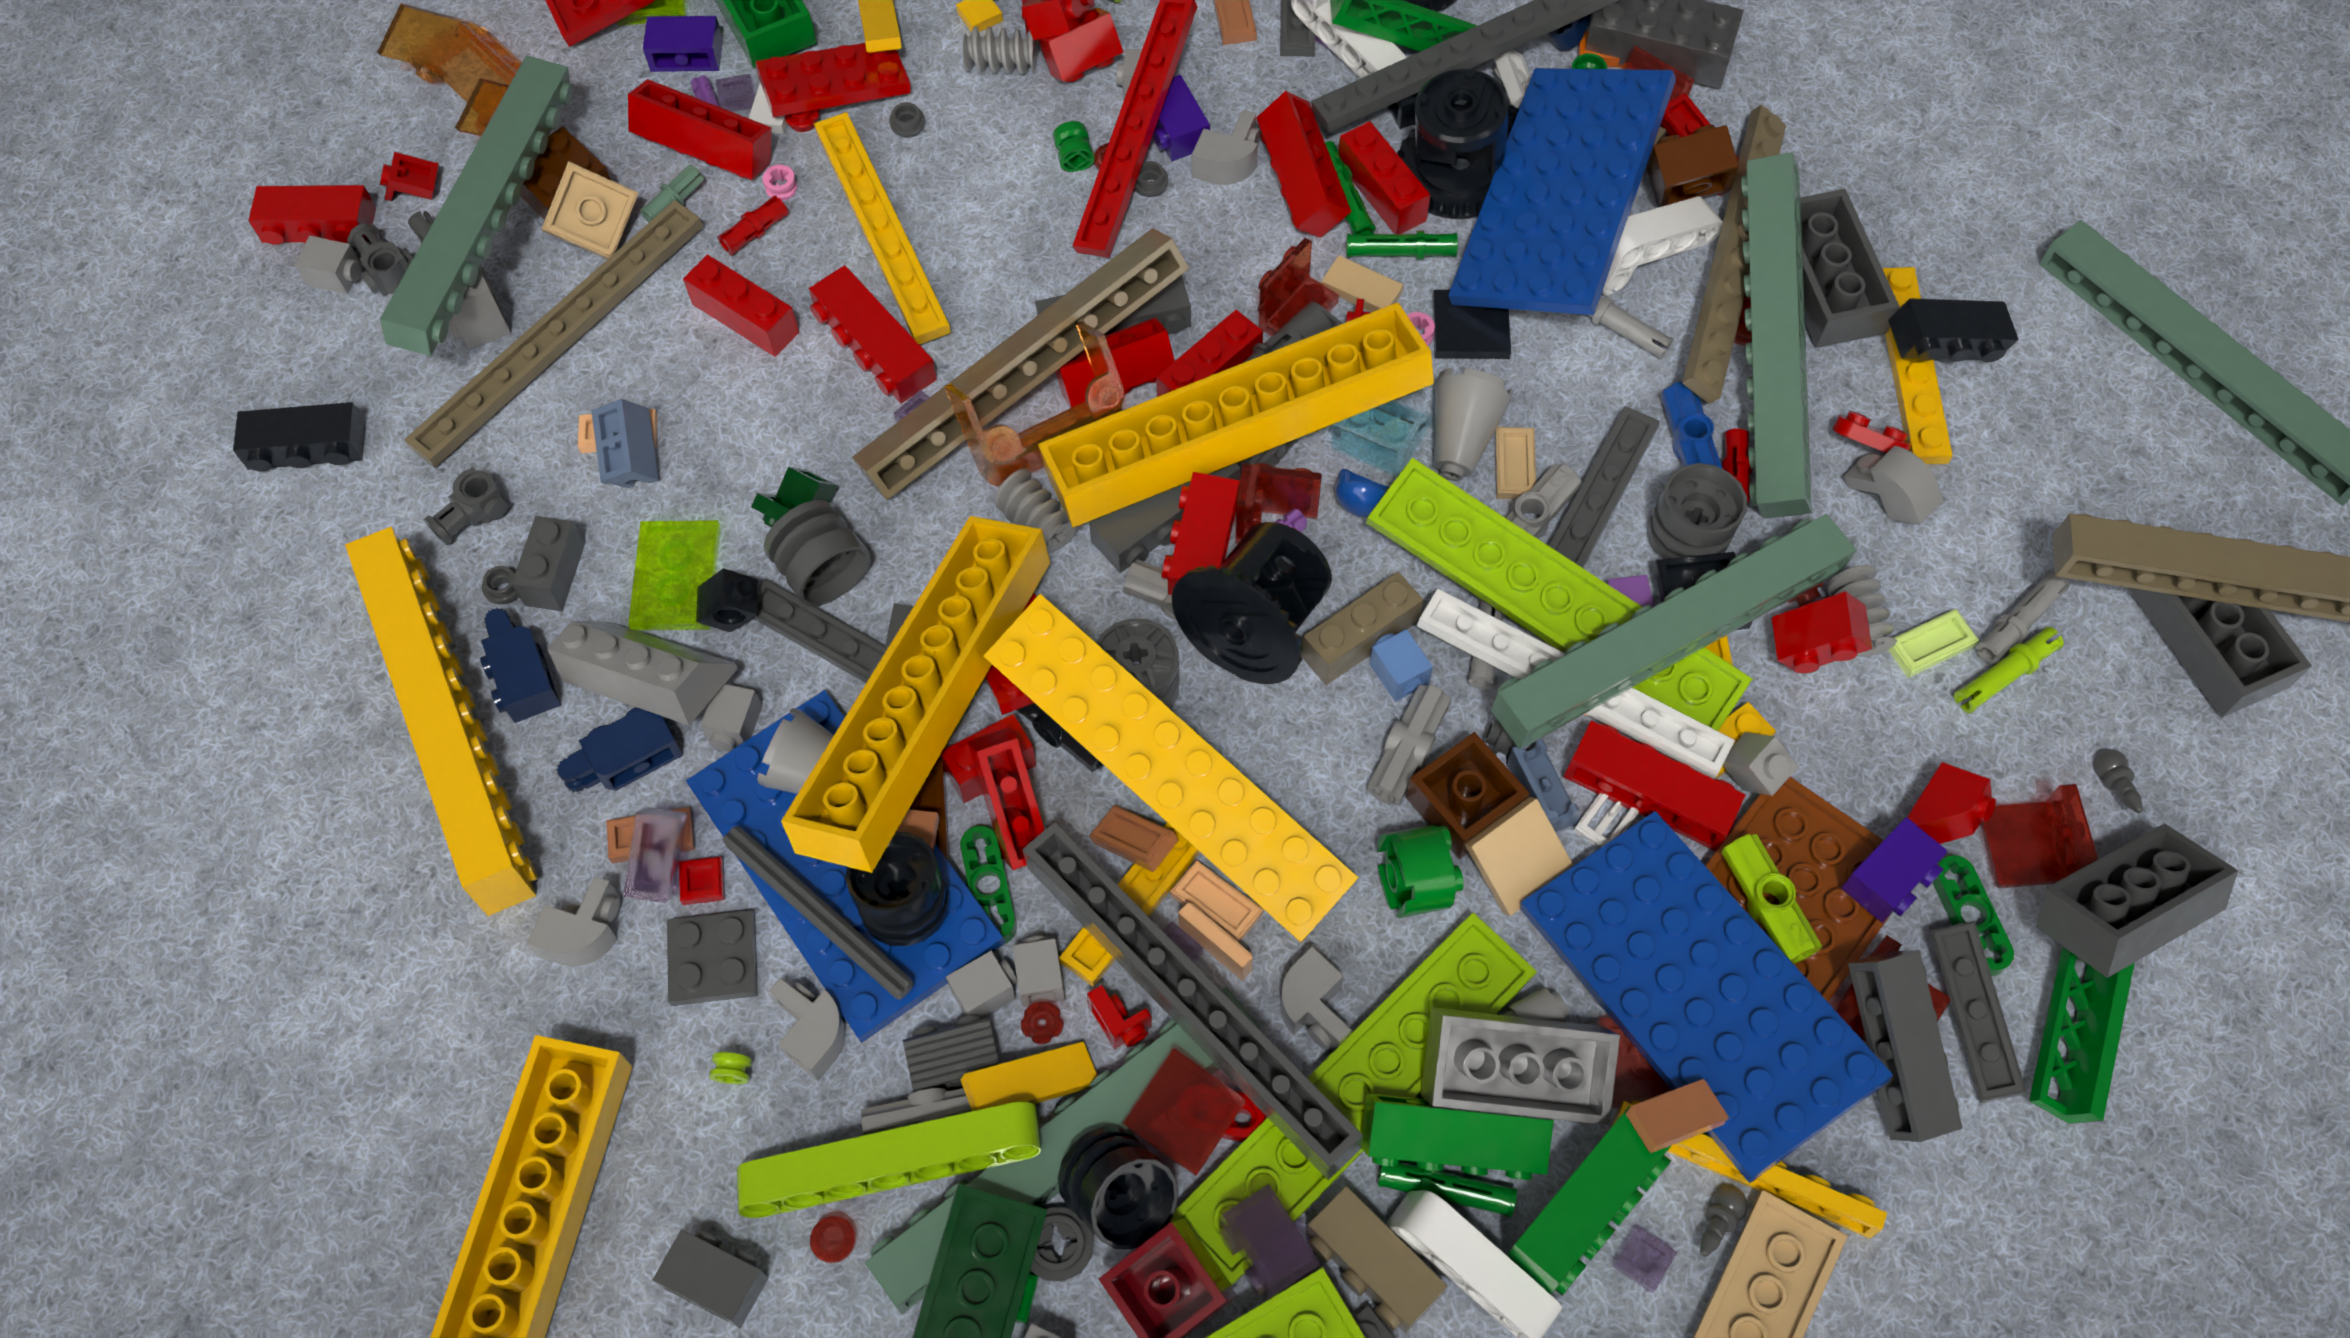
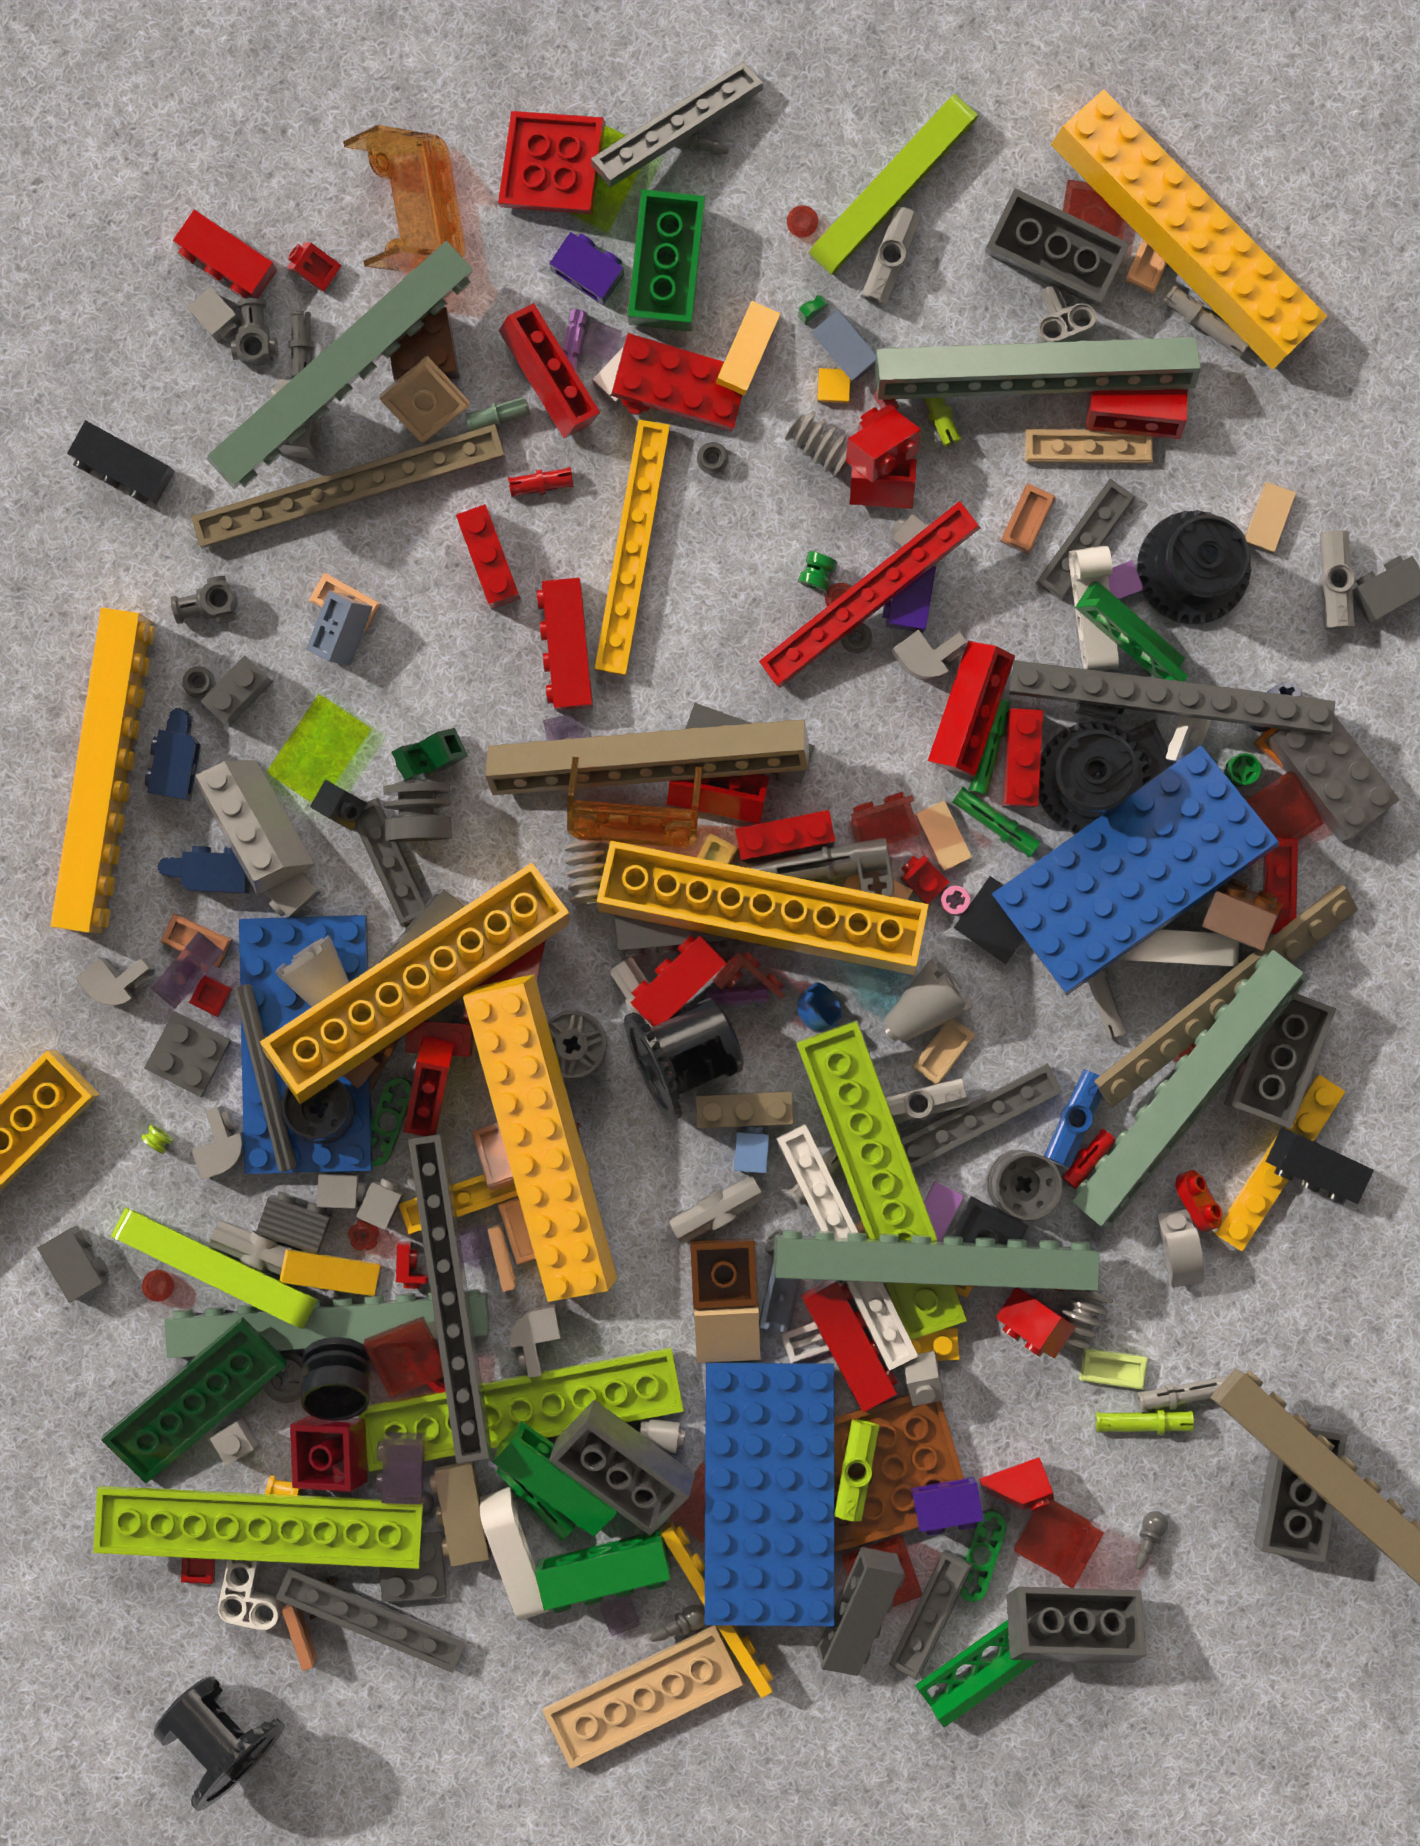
camera: 30 degrees right, 25 degrees up
bright pink bush [762,164,797,200] -> none
green brick [1377,825,1464,919] -> none
nougat tile [1626,1079,1729,1154] -> none

